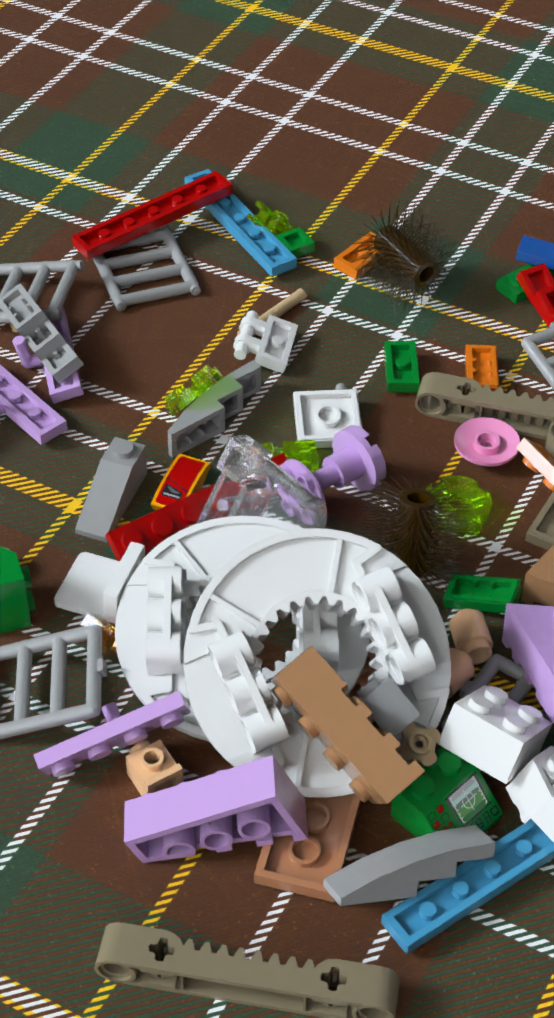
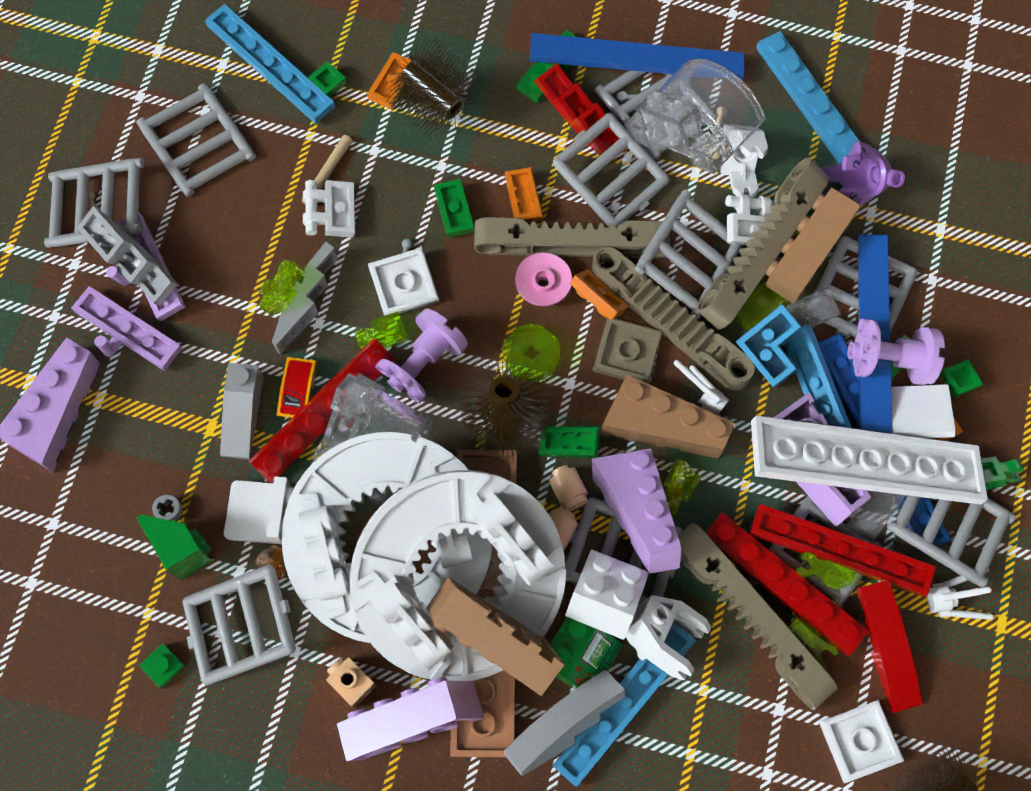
camera: 15 degrees left, 25 degrees up
lavender plate [34,691,192,777] -> none
red plate [72,171,233,260] -> none
clear neon green plate [247,201,295,235] -> none
light grey brick [357,677,421,737] -> none
tan plate [399,723,441,766] -> none

